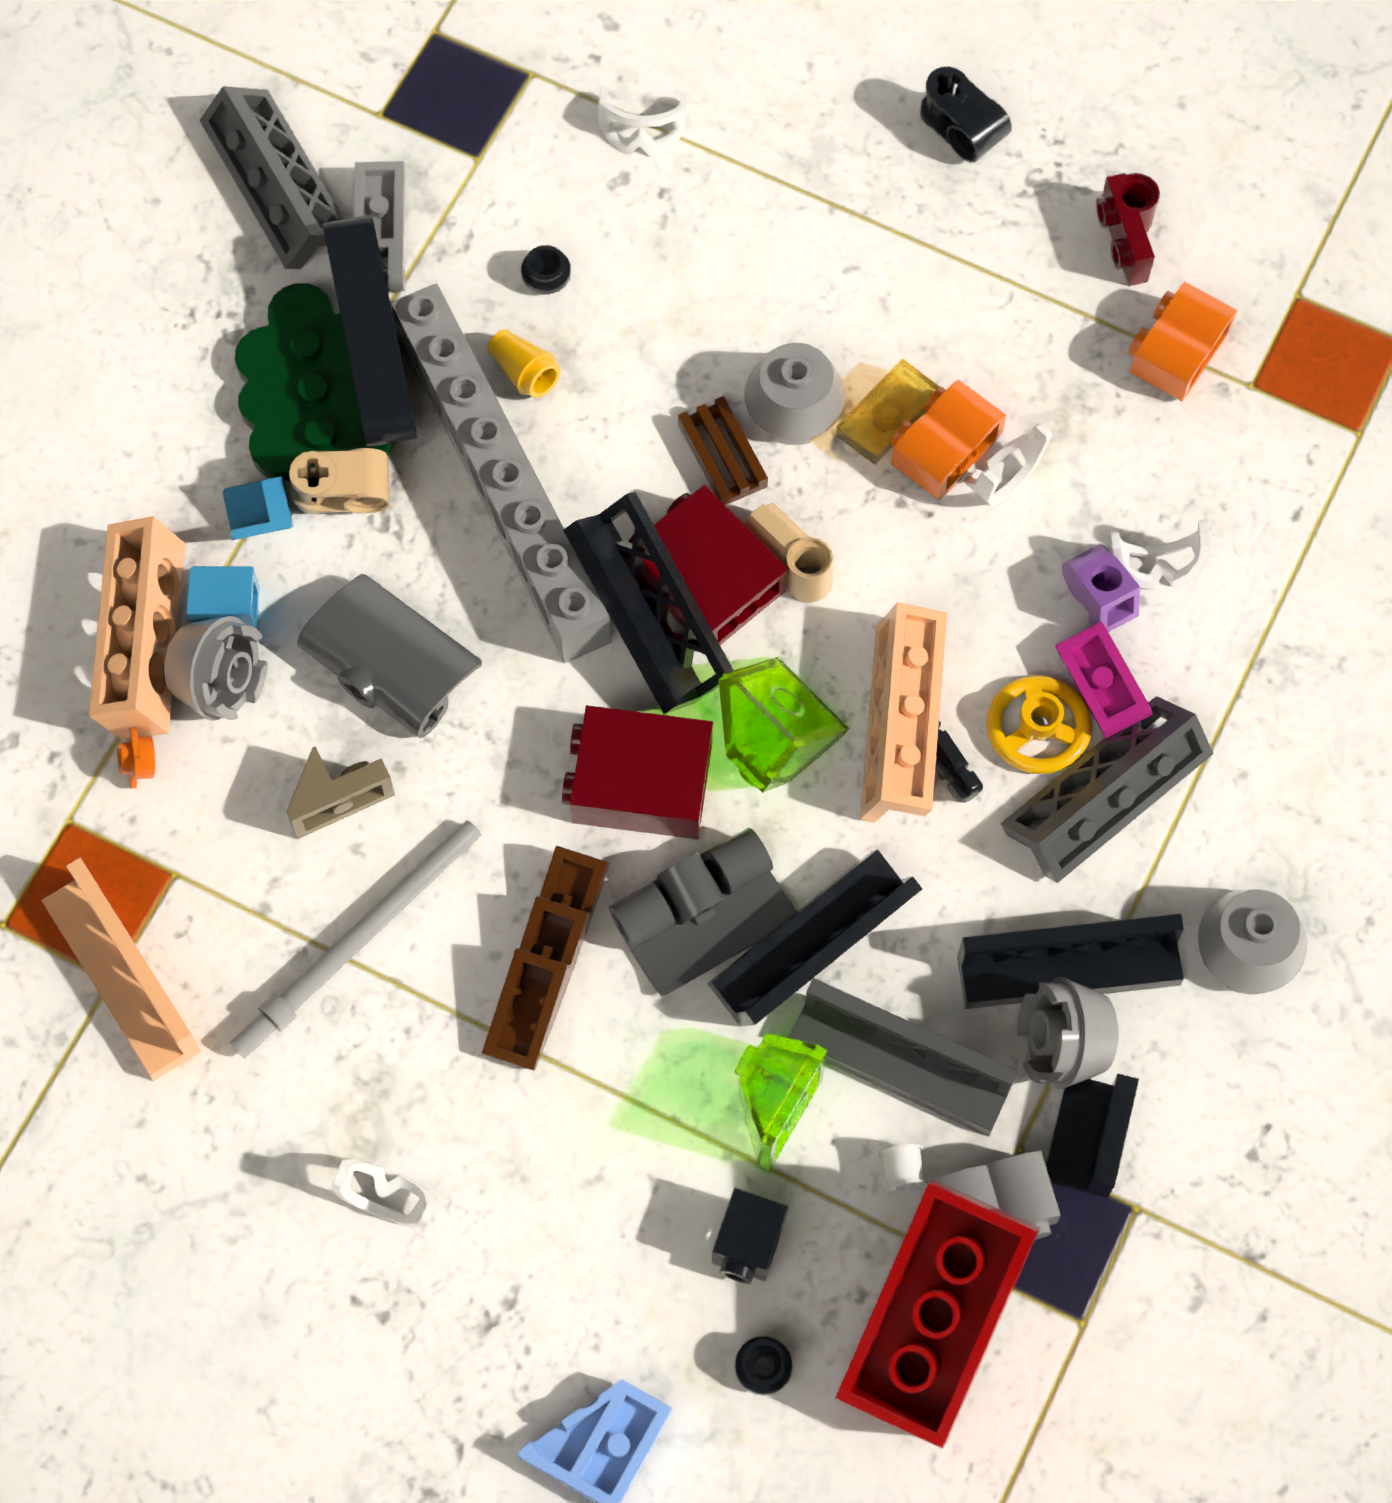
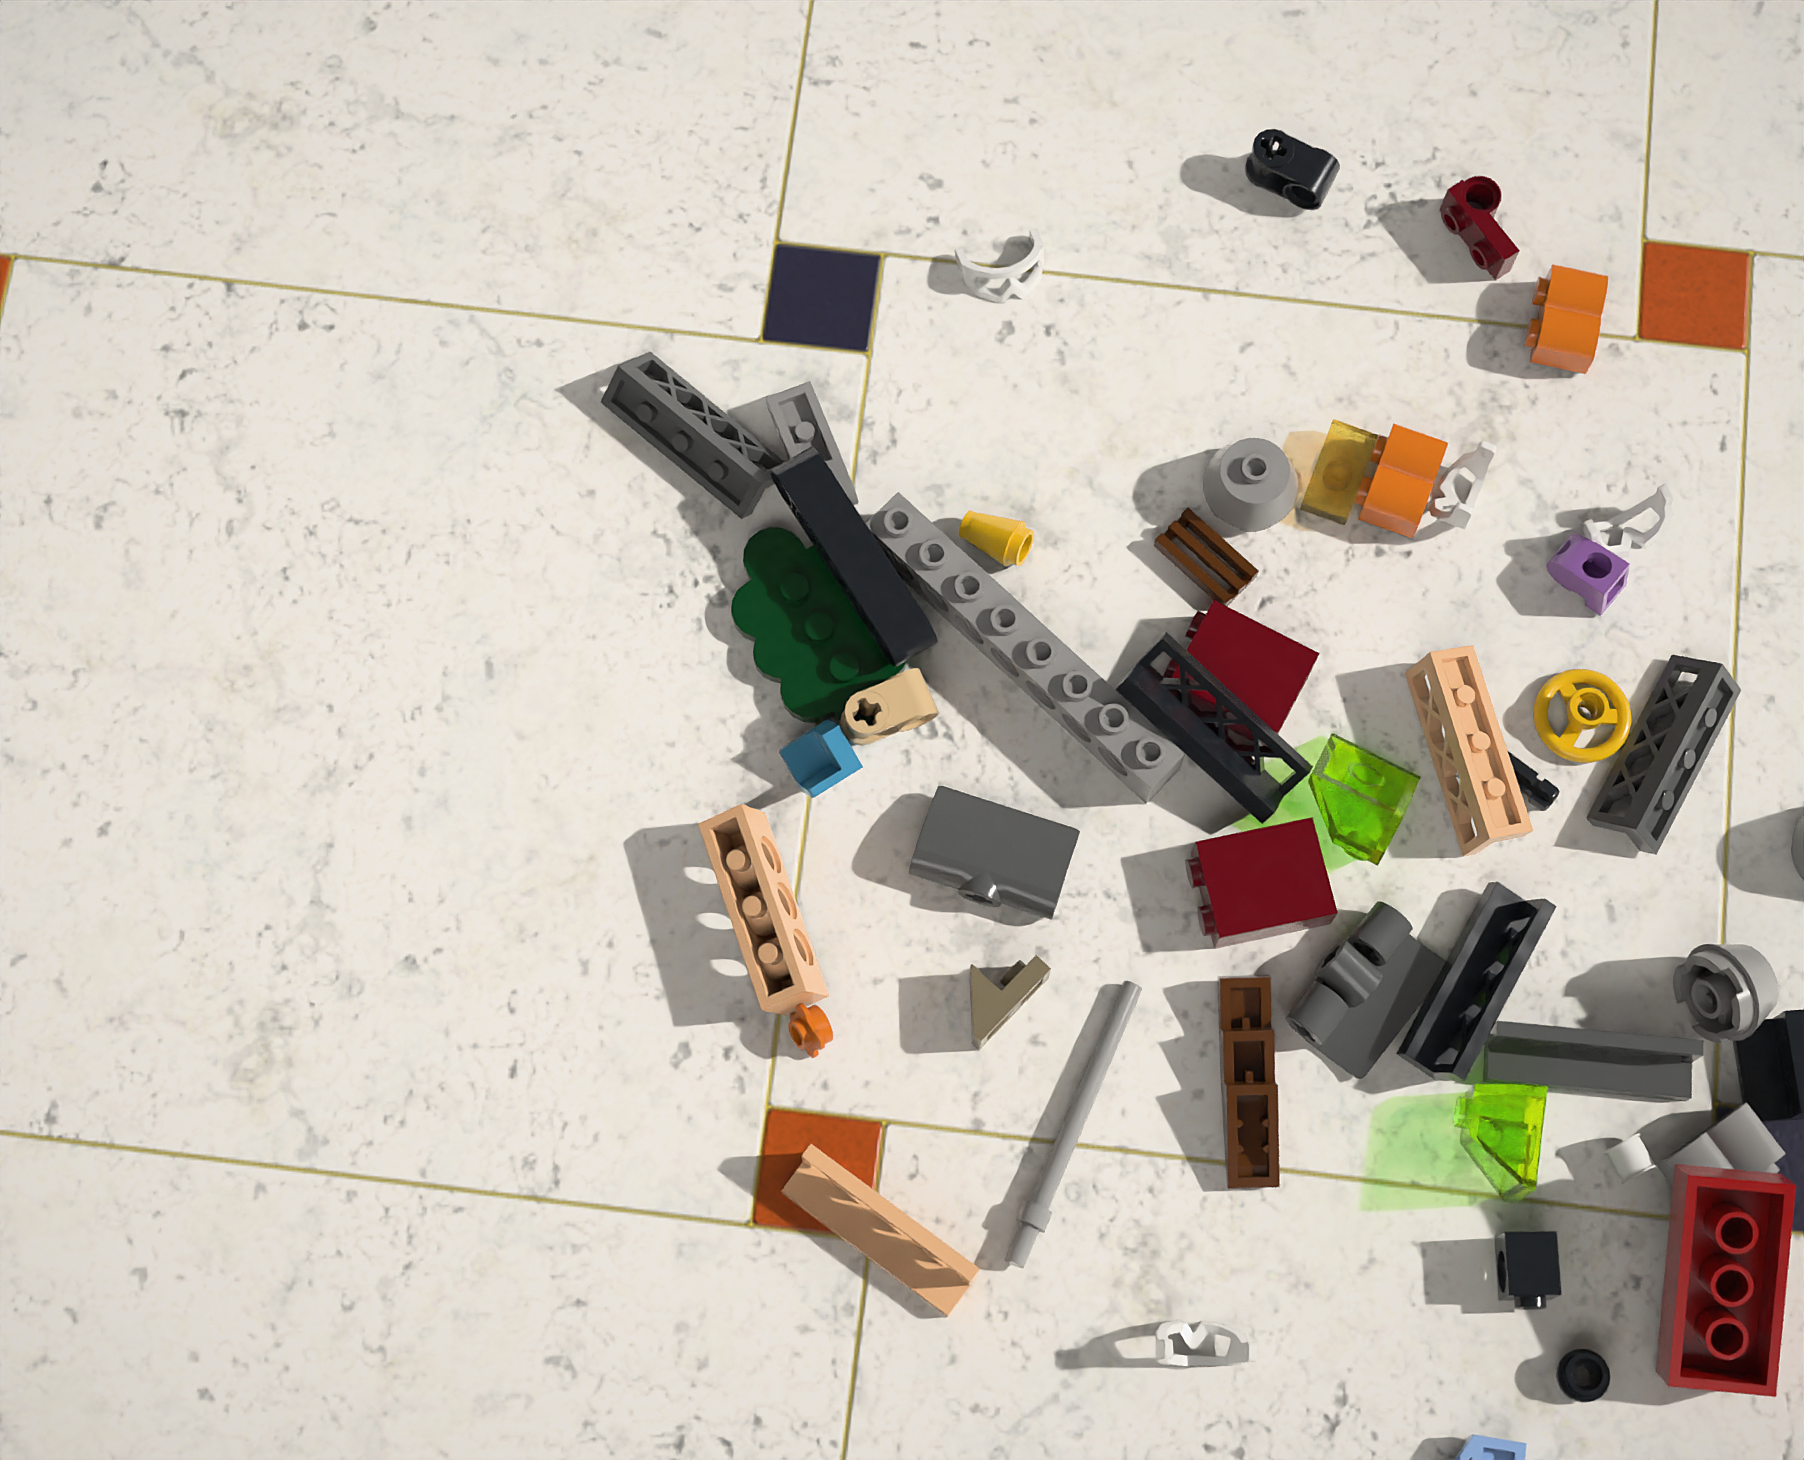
camera: 20 degrees left, 5 degrees up
light grey cone [164,616,268,721] -> none
dark azure panel [186,566,260,629] -> none
black plate [521,245,571,294] -> none
tan piece [744,502,833,603] -> none
black fence [957,914,1184,1009] -> none
dark pink plate [1055,621,1153,739] -> none

